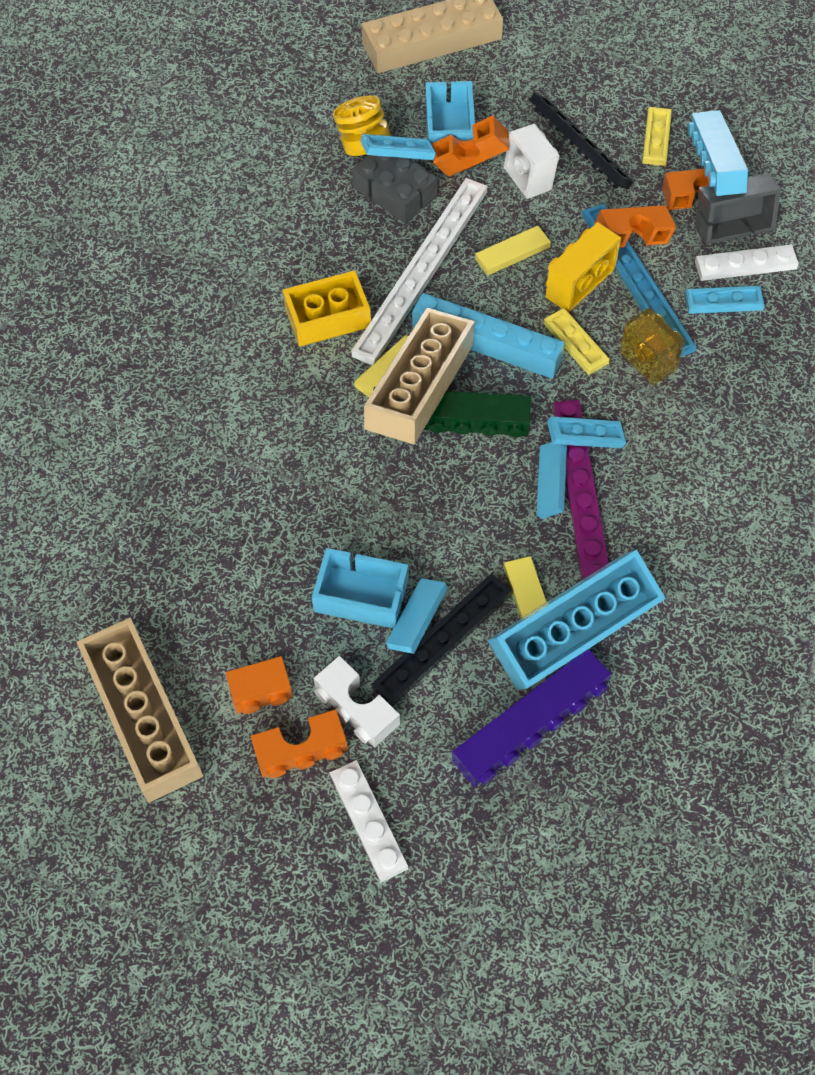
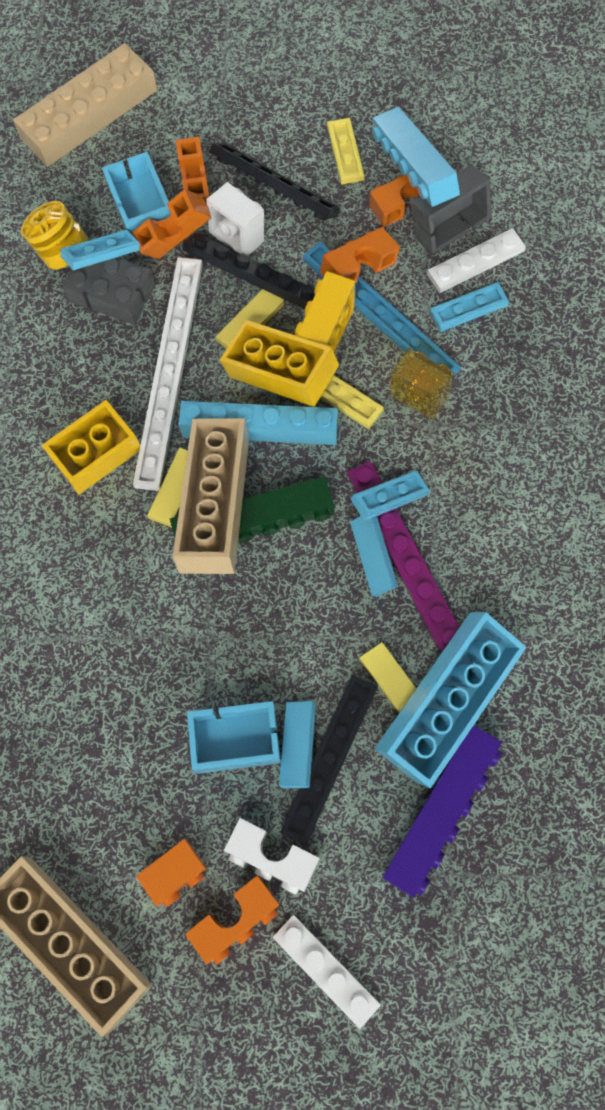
camera: 15 degrees left, 10 degrees up
none -> orange arch [175,136,210,205]
none -> black plate [182,233,315,309]
none -> yellow brick [220,320,339,407]

